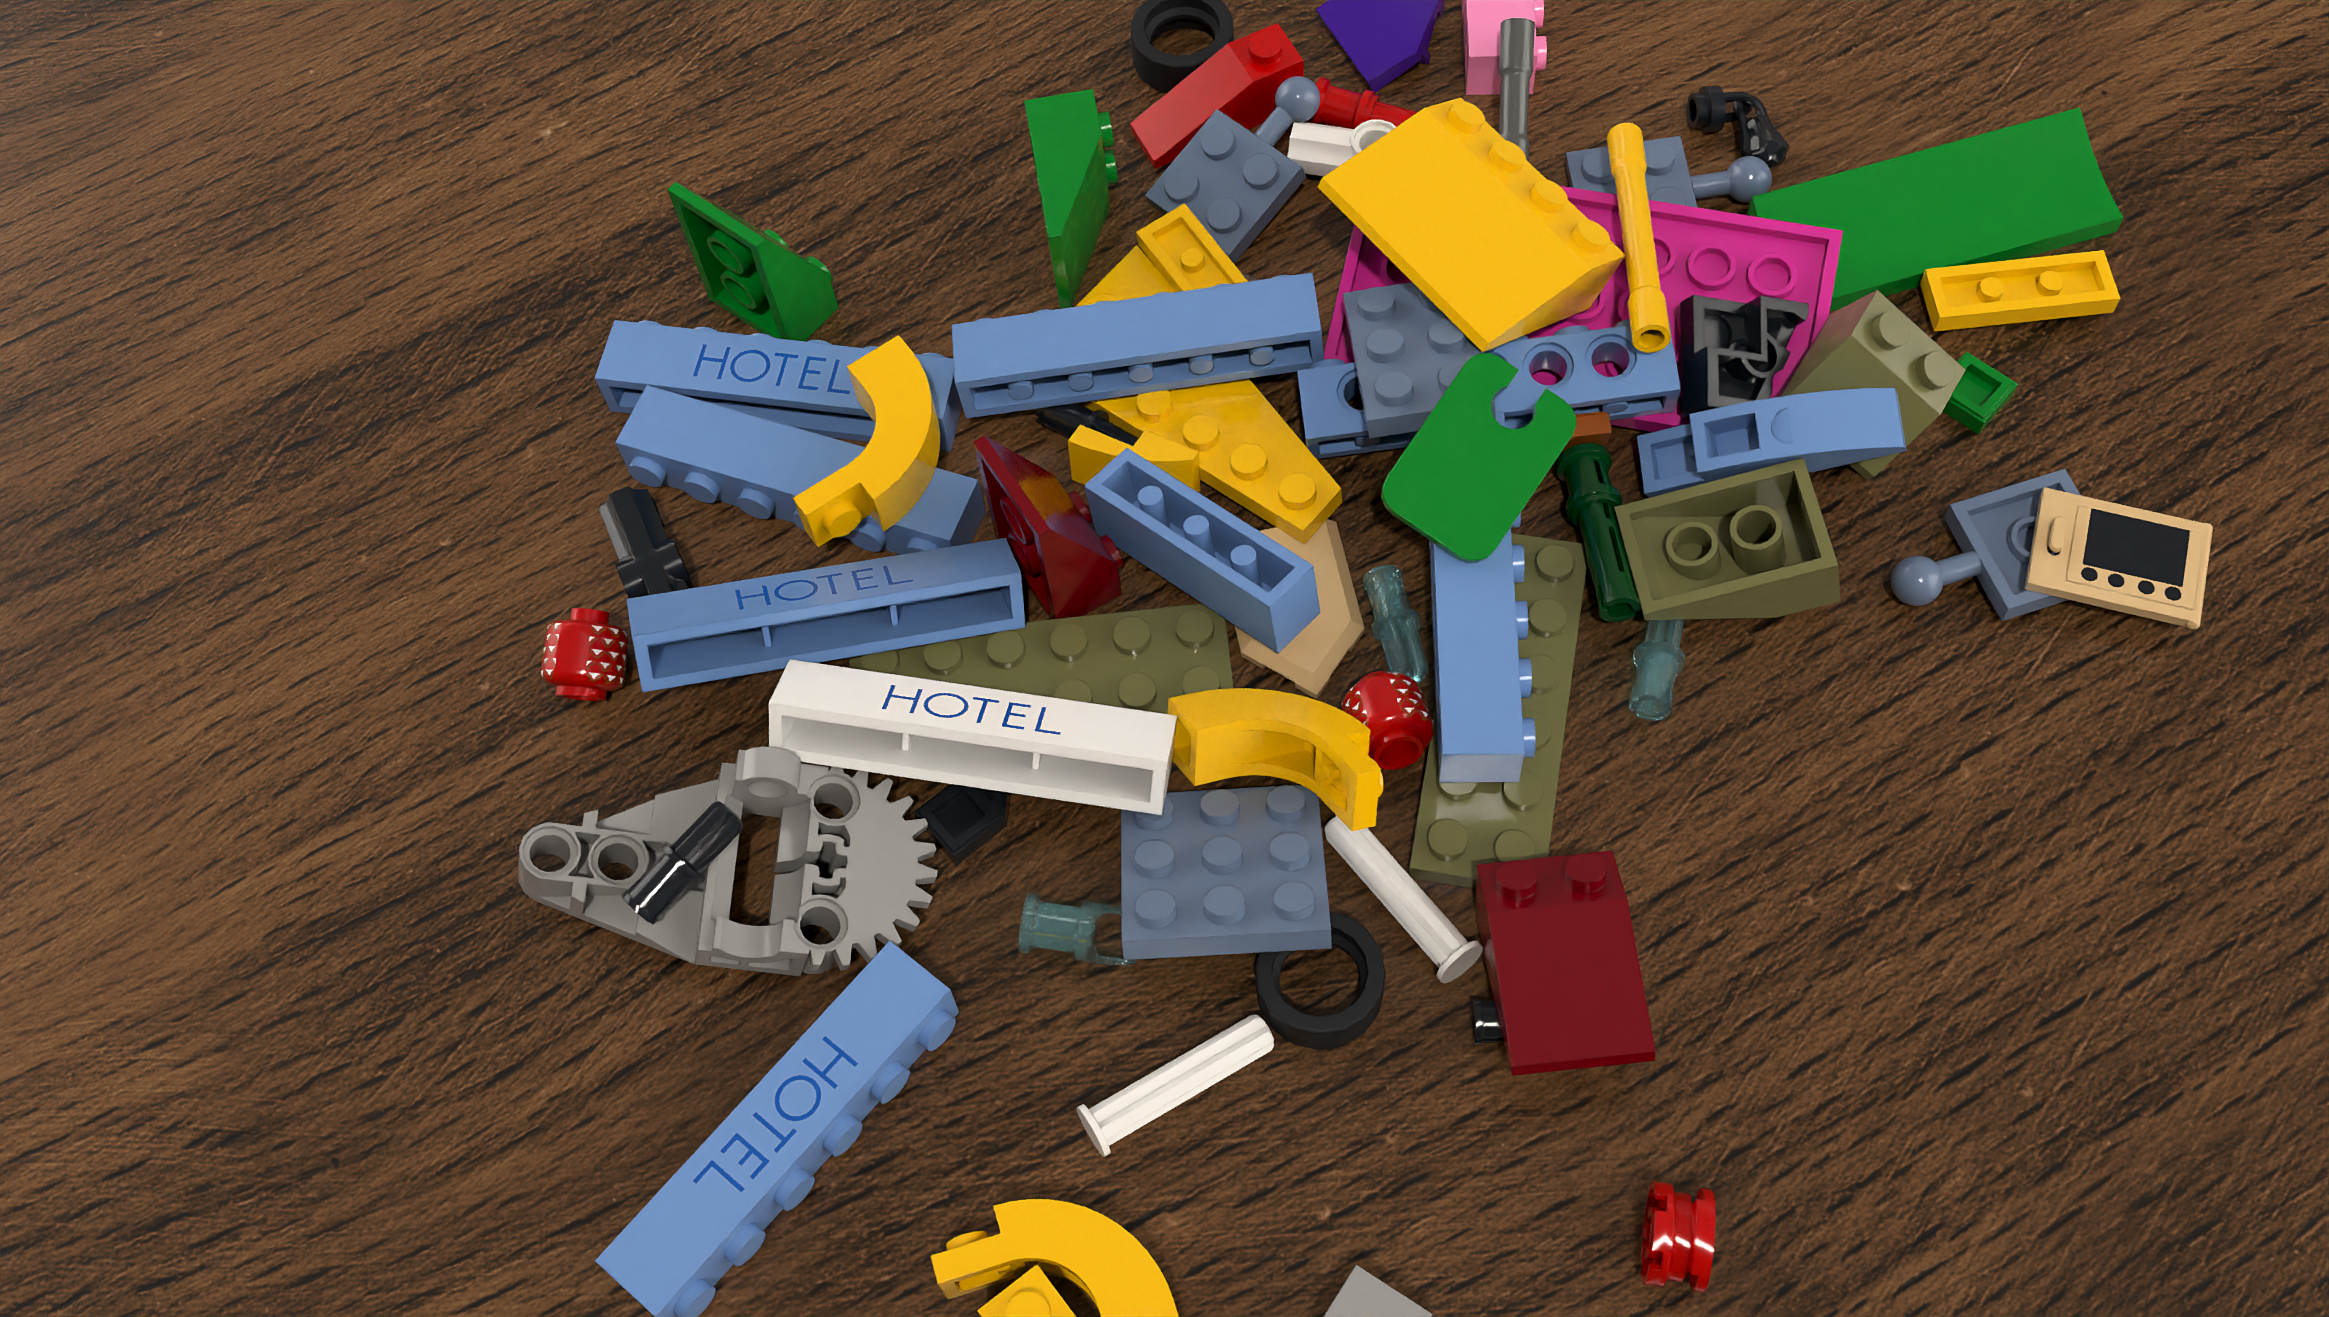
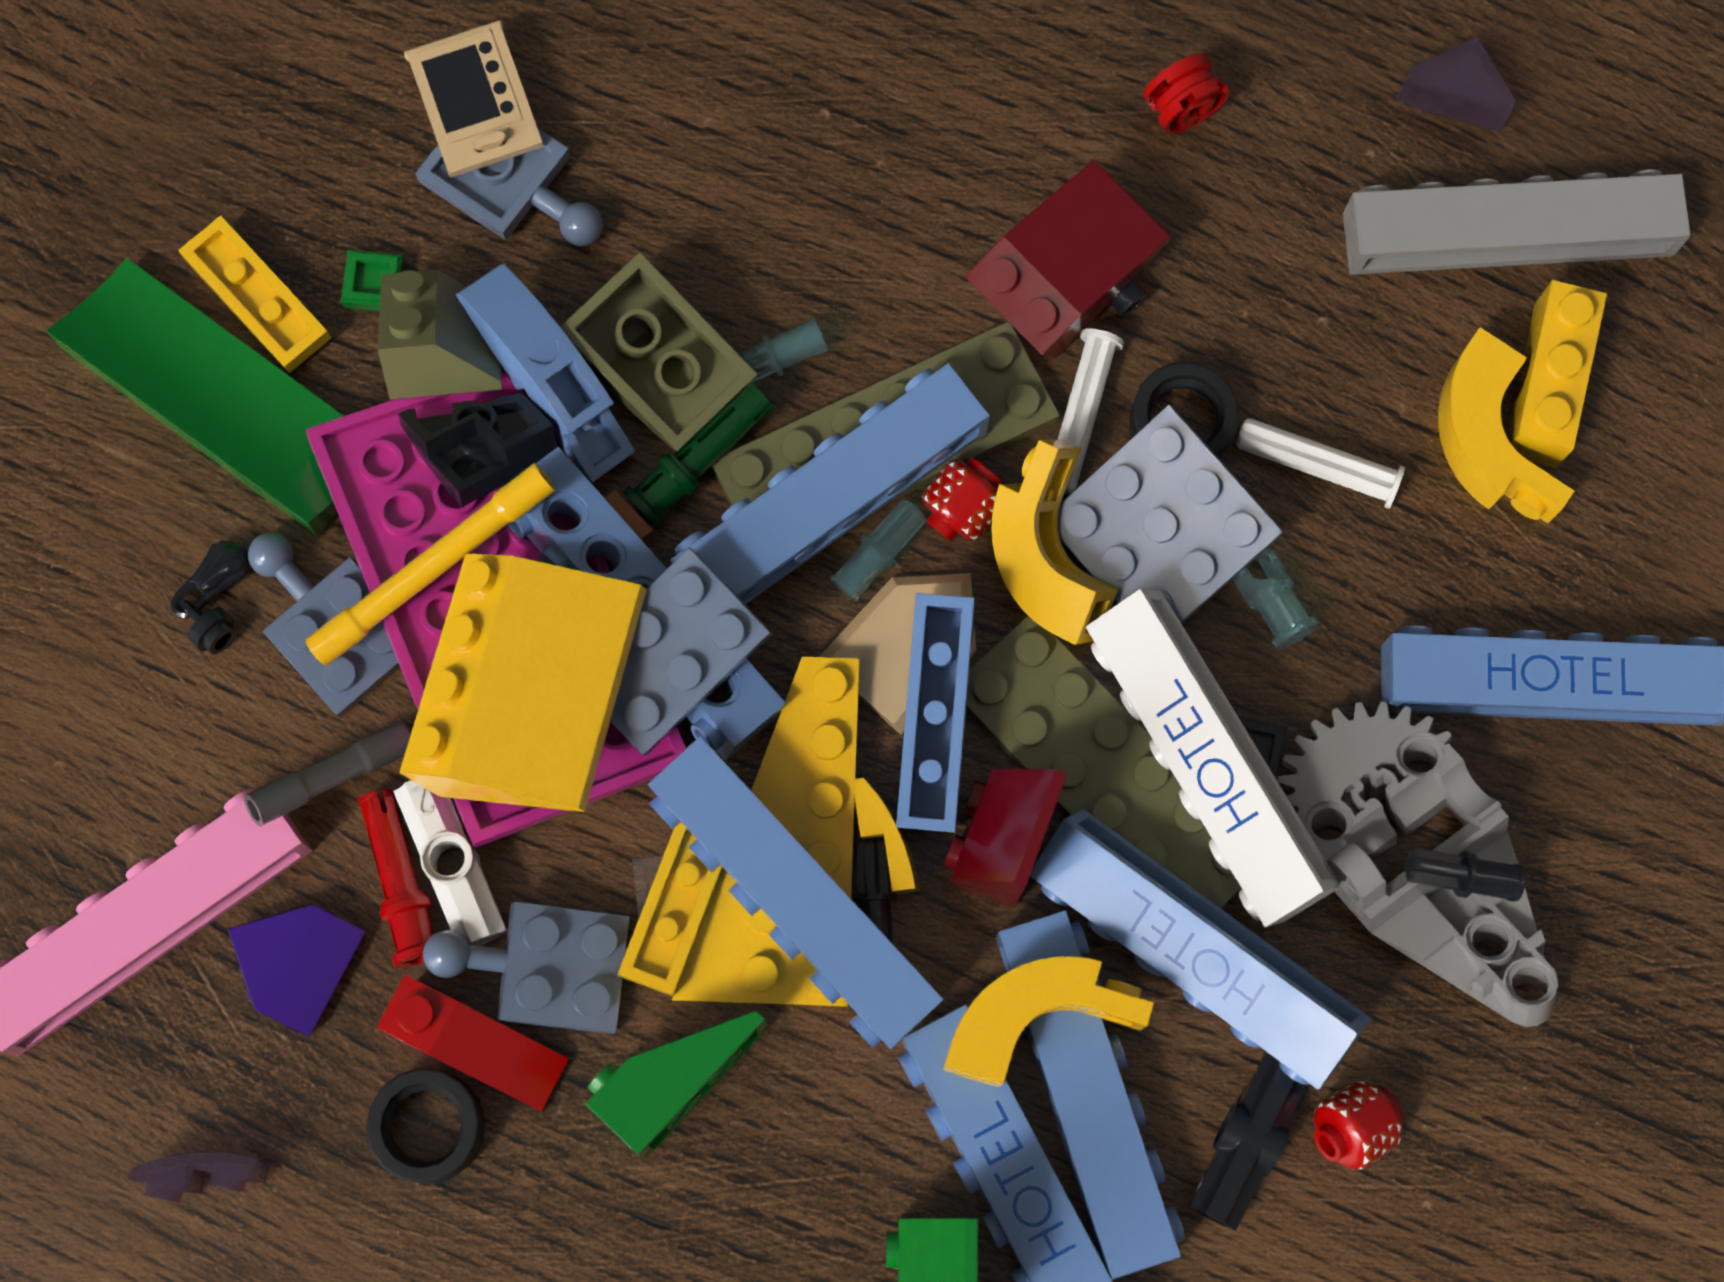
camera: 135 degrees left, 15 degrees up
green piece [1381,353,1576,563] -> none

